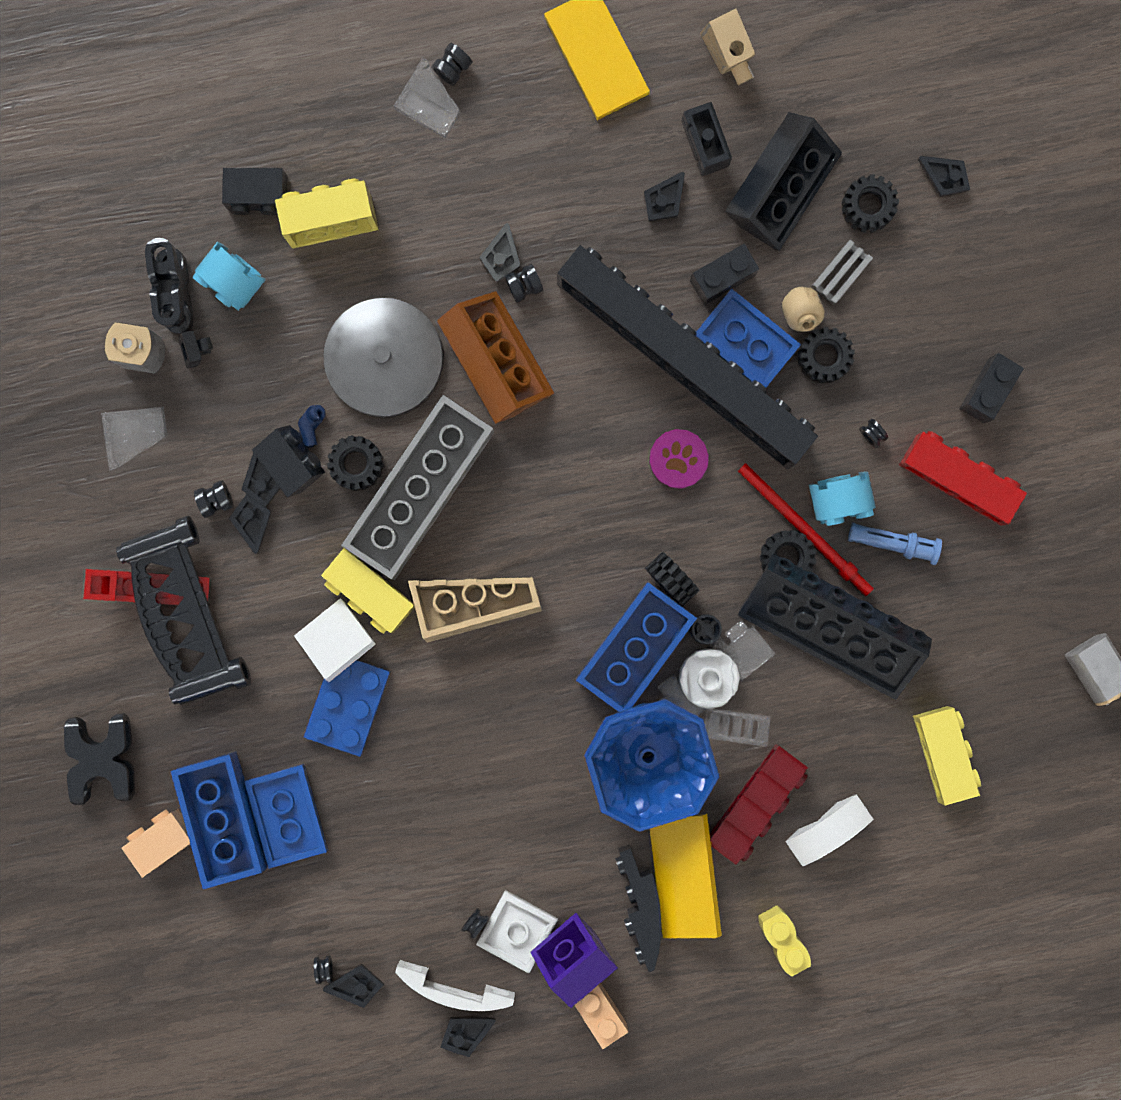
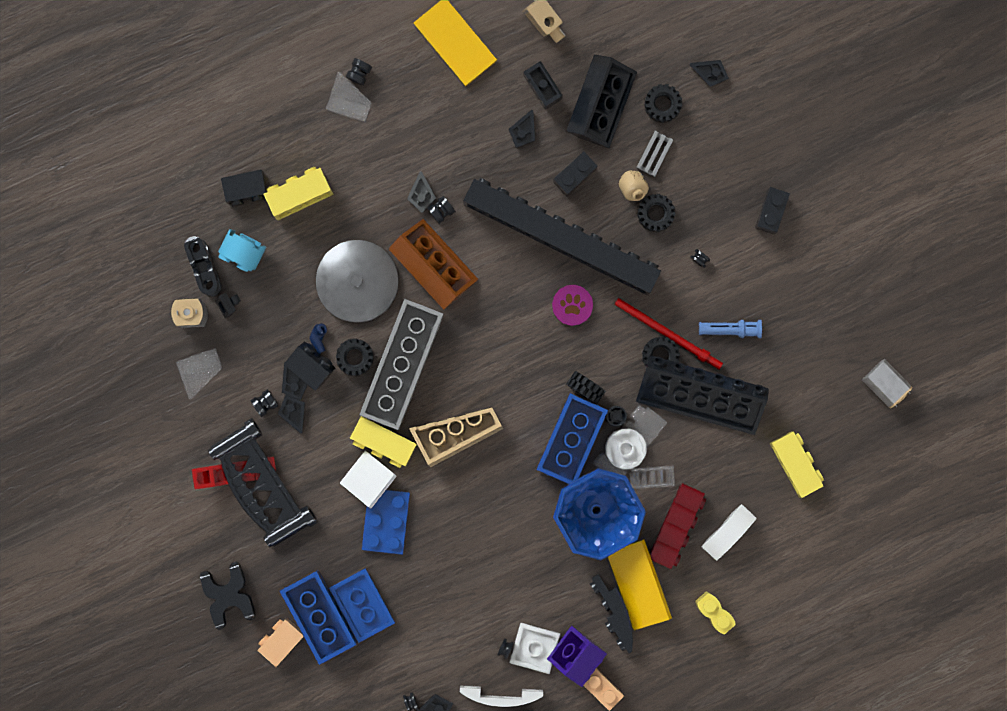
camera: 15 degrees left, 0 degrees up
blue plate [695,289,801,387] -> none
medium azure brick [809,472,876,526] -> none
red brick [899,431,1027,526] -> none

